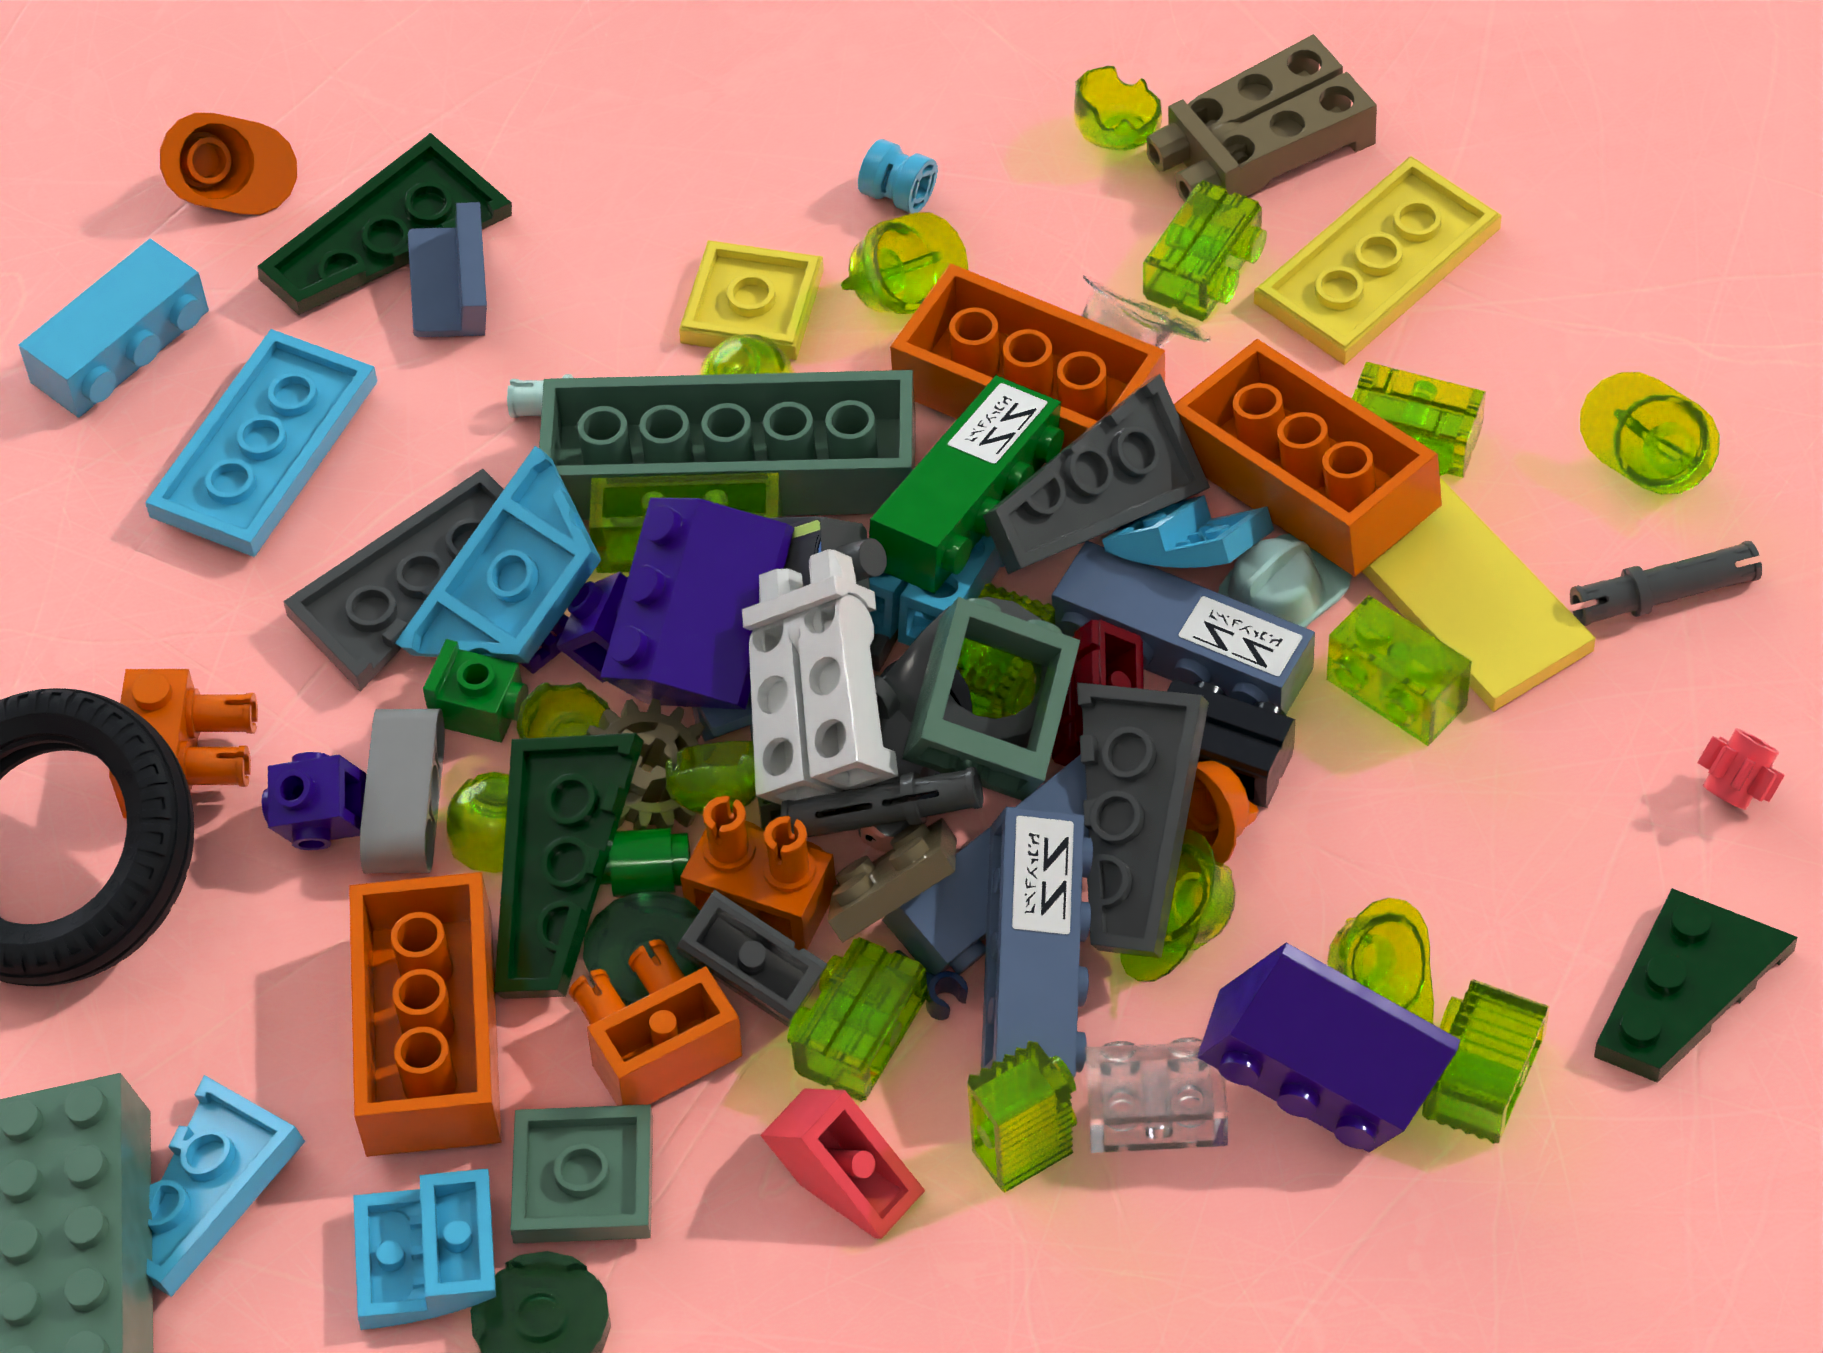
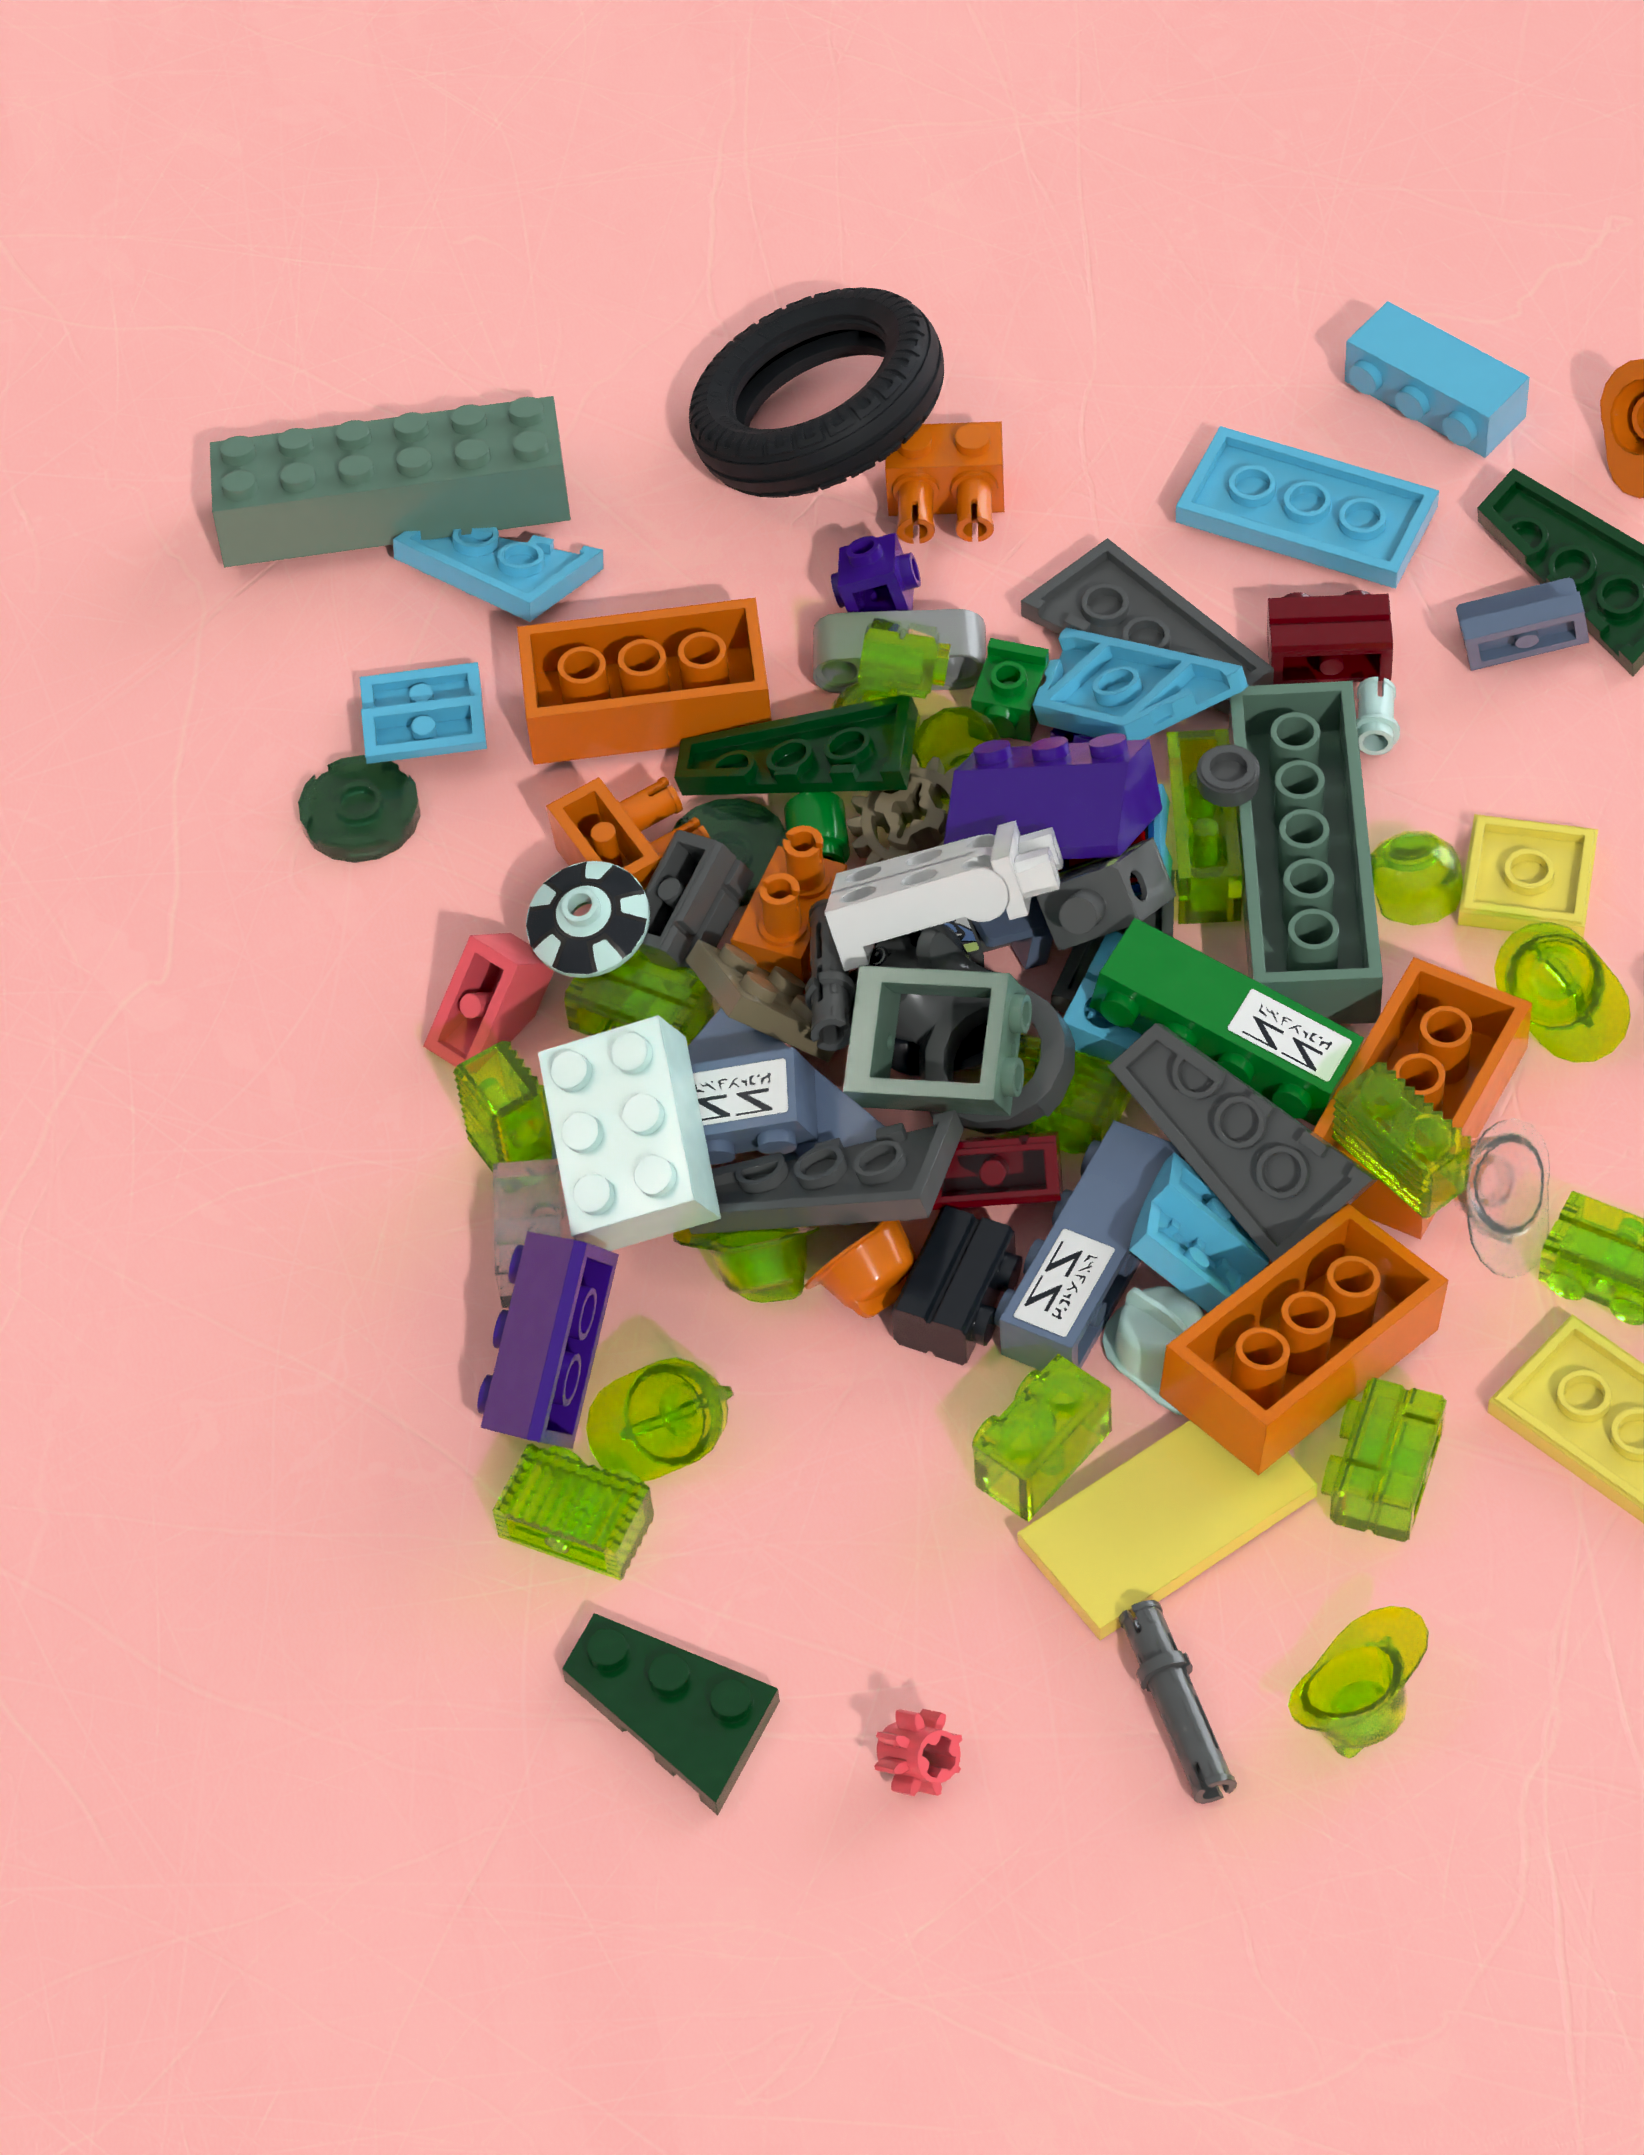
camera: 90 degrees right, 0 degrees up
sand green plate [510,1104,653,1244] -> none
clear neon green hair [665,741,757,815] -> none
none -> dish [526,861,650,978]
none -> light aqua brick [538,1015,721,1251]
none -> clear neon green brick [857,618,951,699]
none -> dark grey tile [1197,745,1260,807]
none -> dark red brick [1267,590,1393,685]
none -> clear neon green brick [1331,1062,1471,1219]

